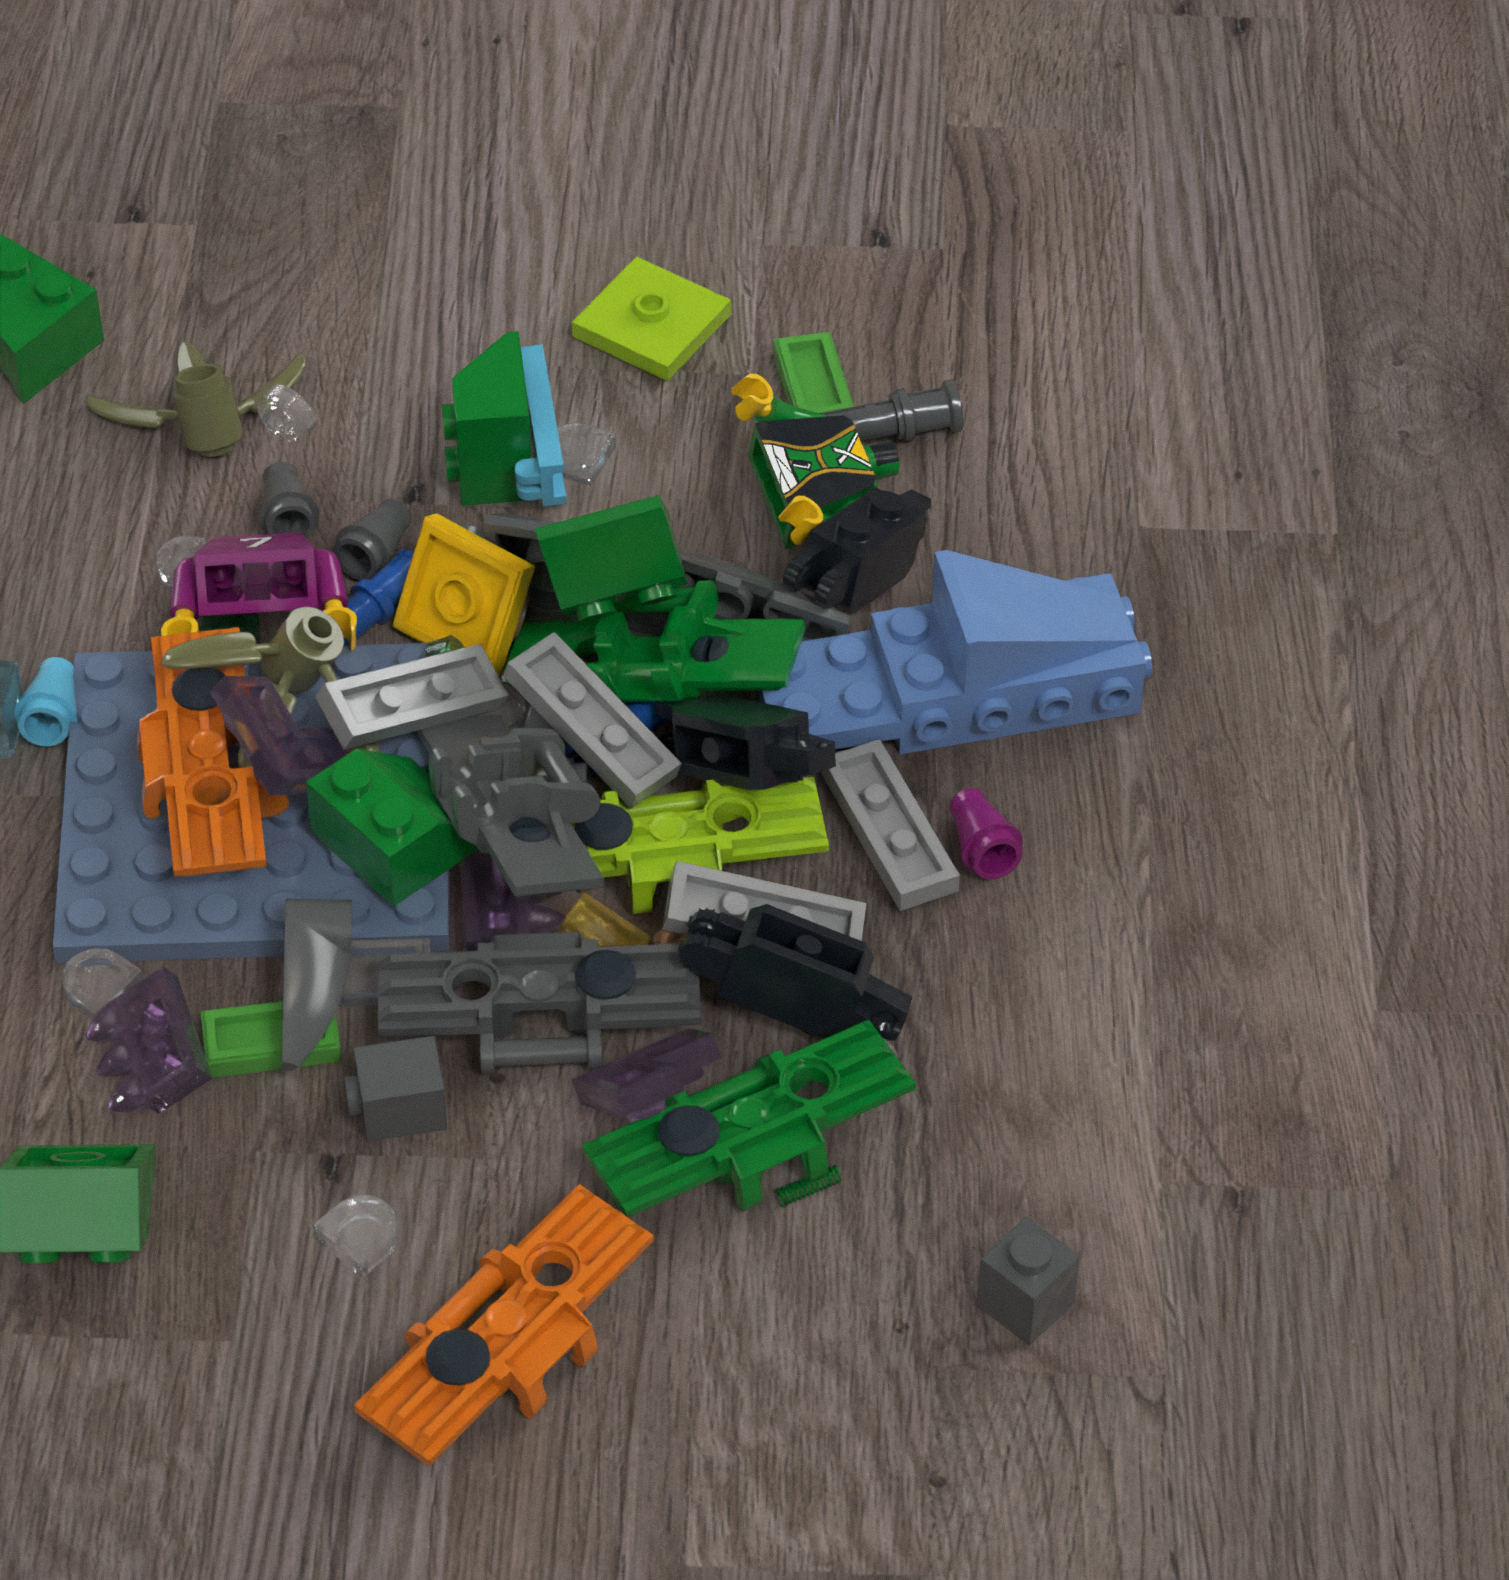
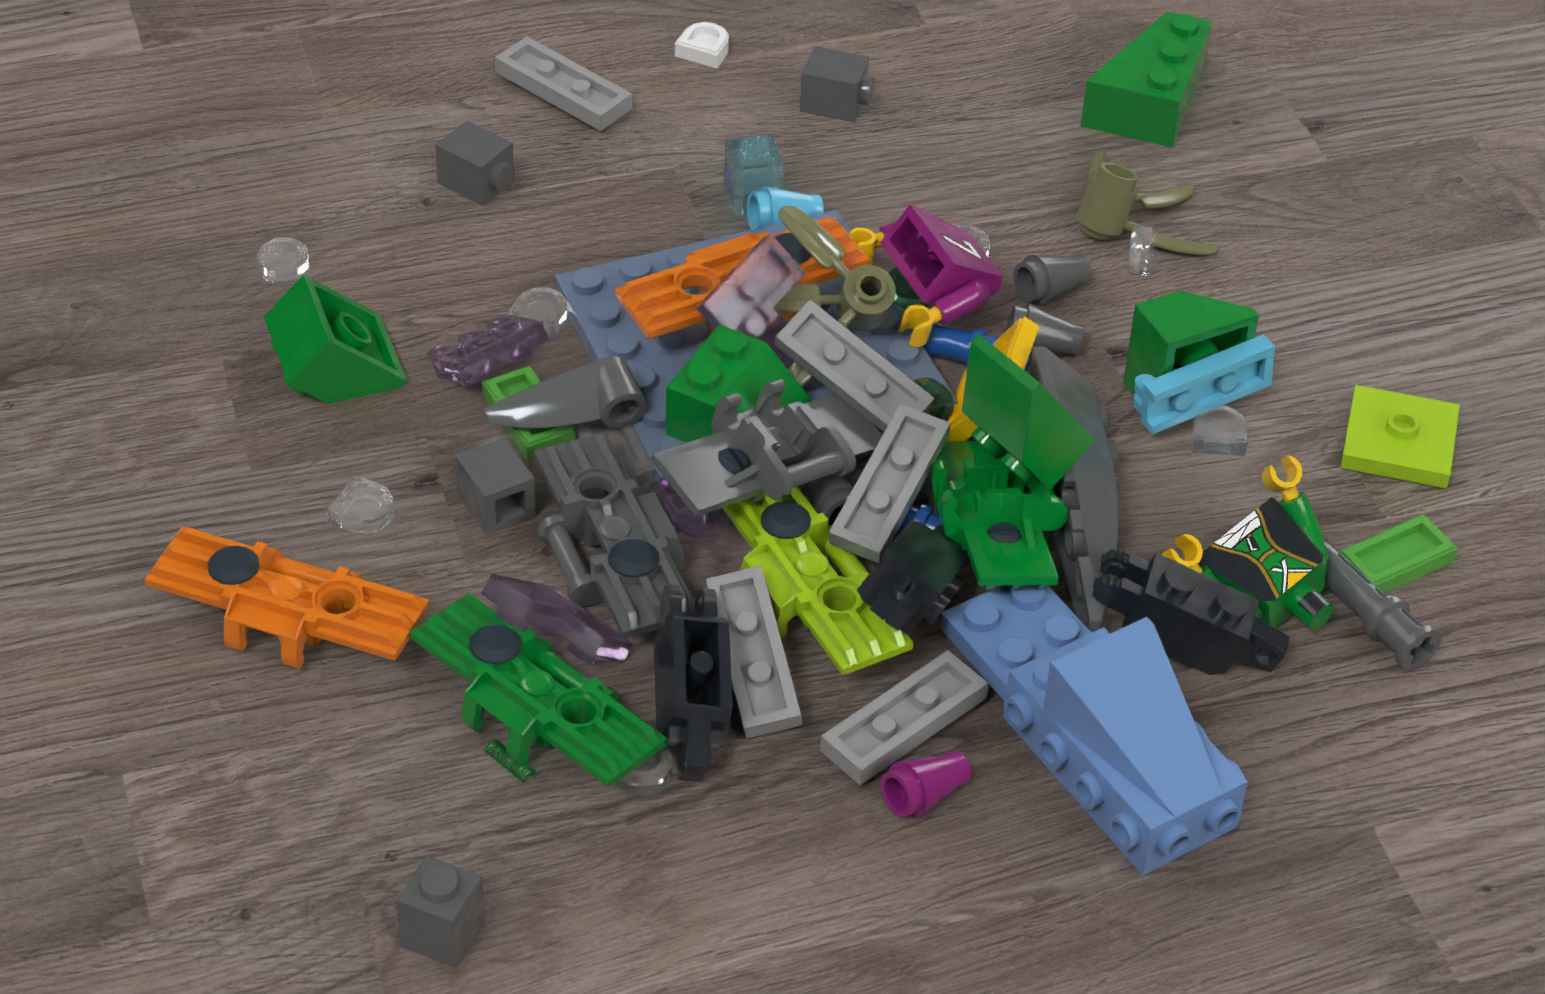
camera: 70 degrees right, 5 degrees down
clear yellow piece [561,893,652,947] -> none

